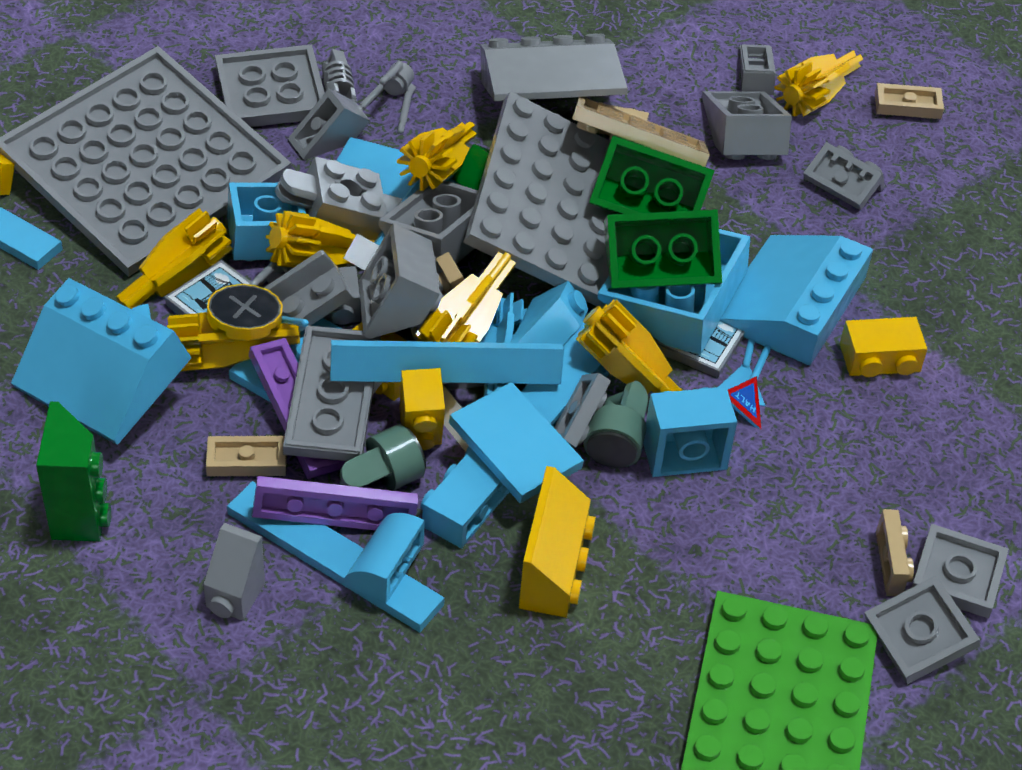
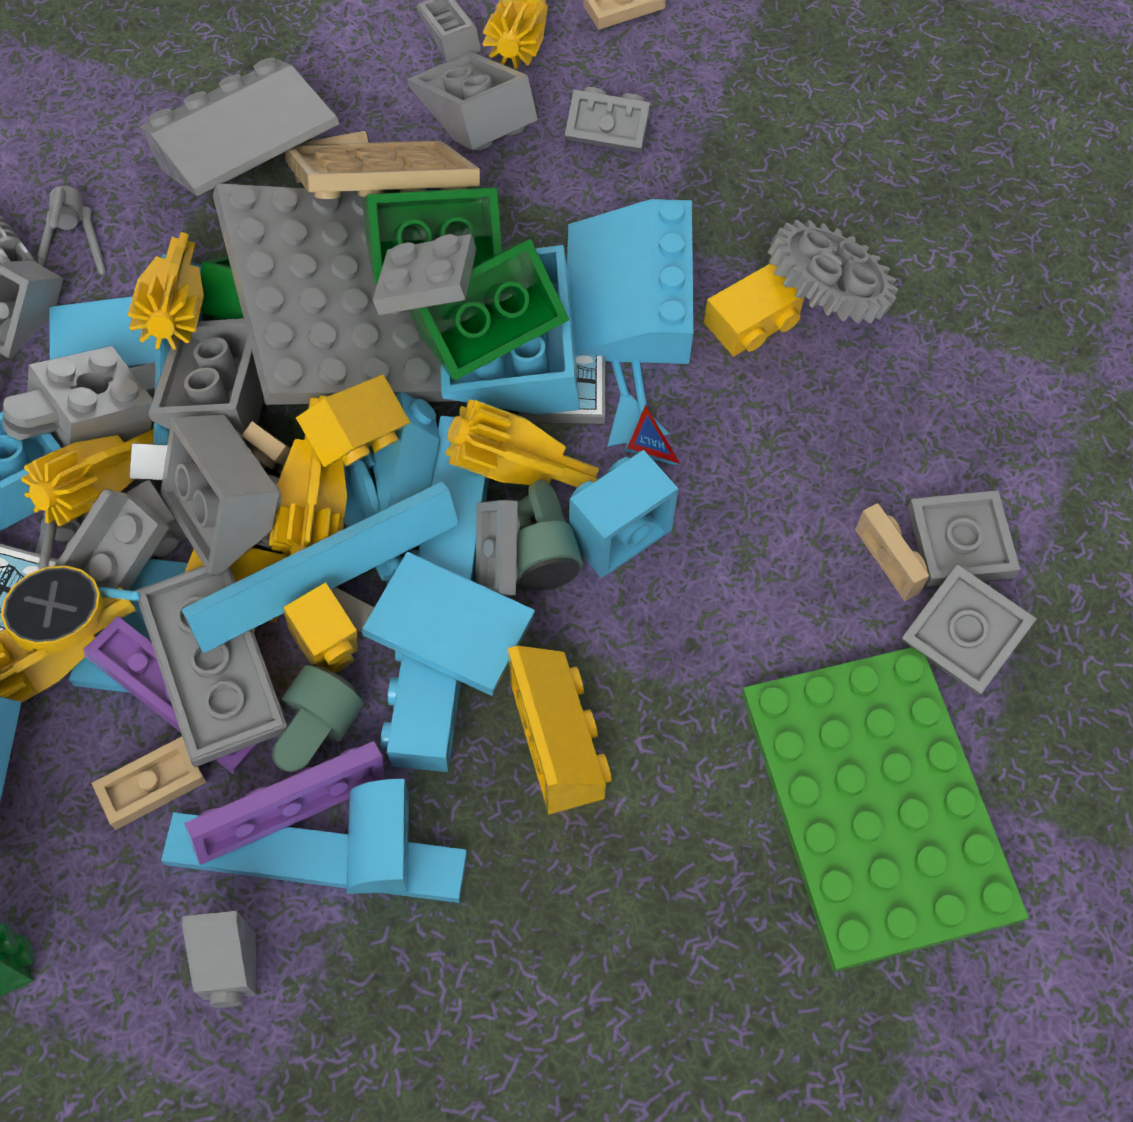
camera: 25 degrees left, 15 degrees up
none -> yellow brick [296,374,411,467]
none -> light grey plate [373,234,477,315]
none -> light grey gear [768,220,898,324]

